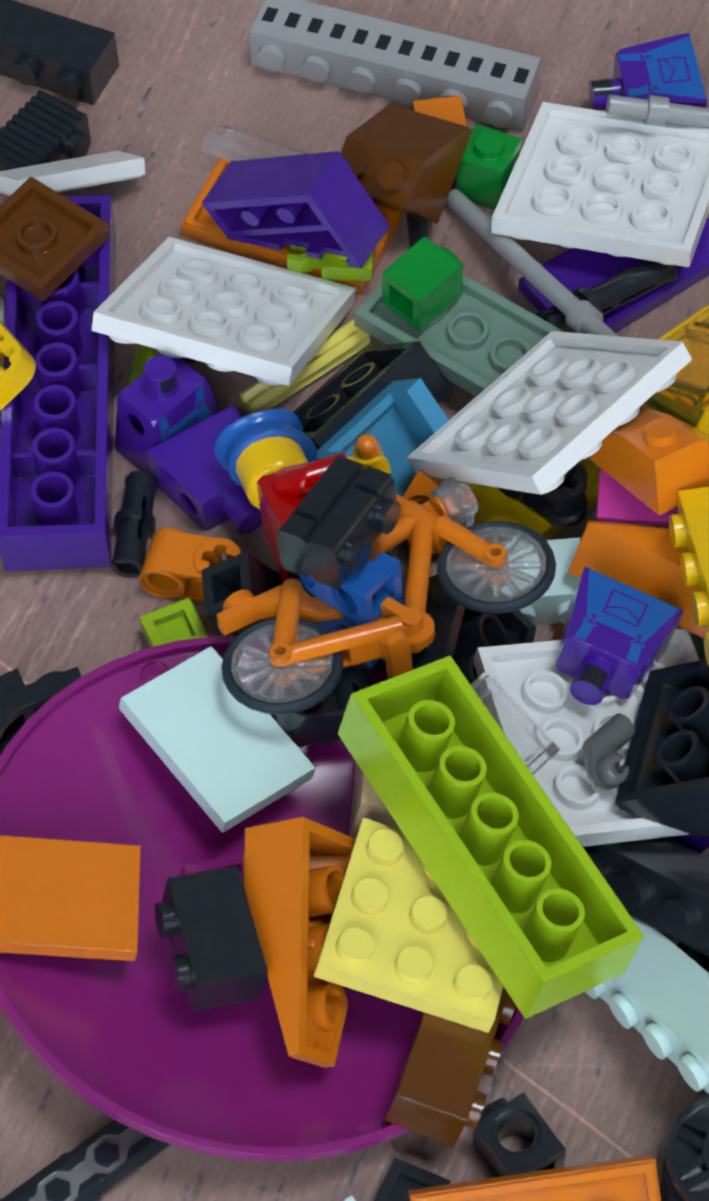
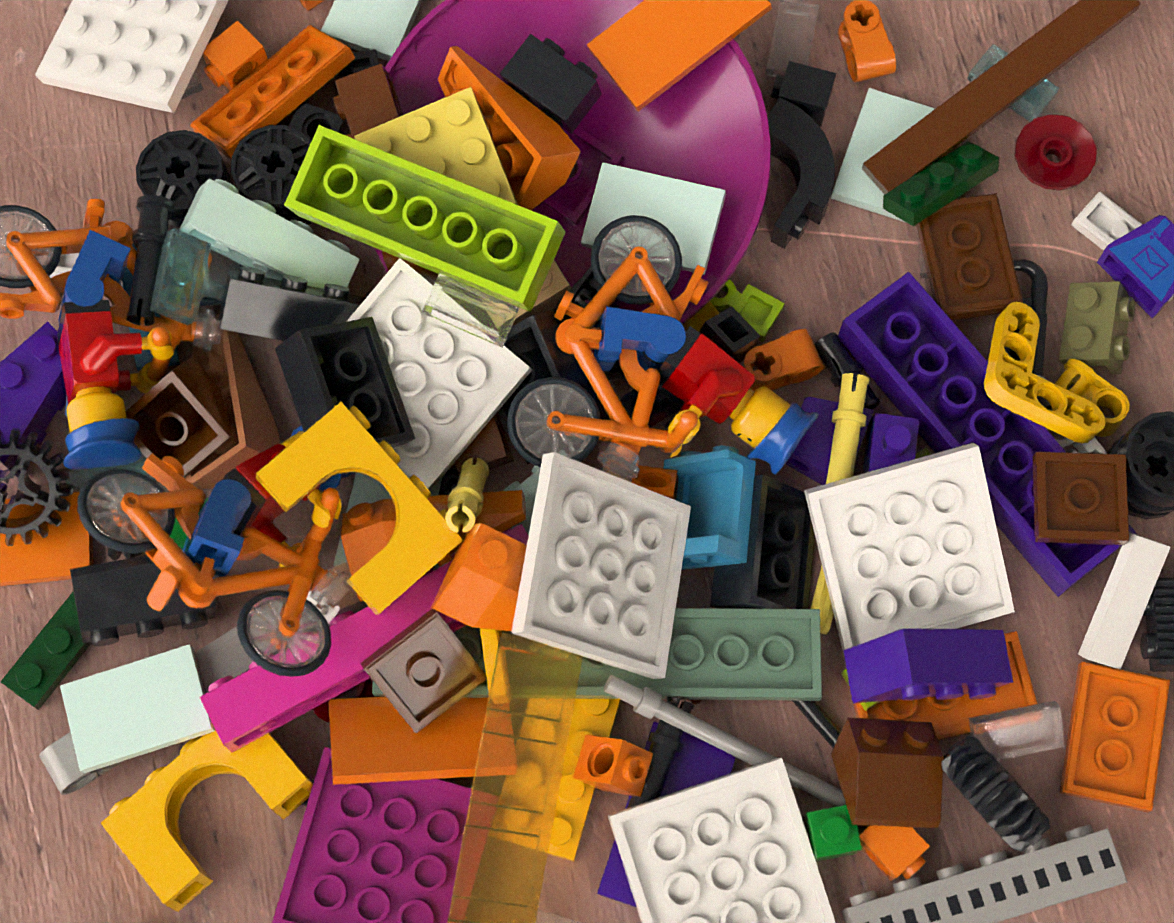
camera: 145 degrees right, 15 degrees up
black brick [277,455,401,589] -> none
green brick [382,236,463,332] -> none
dark purple torso [555,567,684,705] -> none
dark grey arm [582,714,635,789] -> none
none -> black wheel [231,125,313,226]
none -> light yellow pin [445,458,489,533]
none -> orange brick [573,735,653,797]
none -> light yellow pin [826,373,870,484]
none -> black gear [942,735,1050,852]
none -> orange tile [1059,661,1170,813]

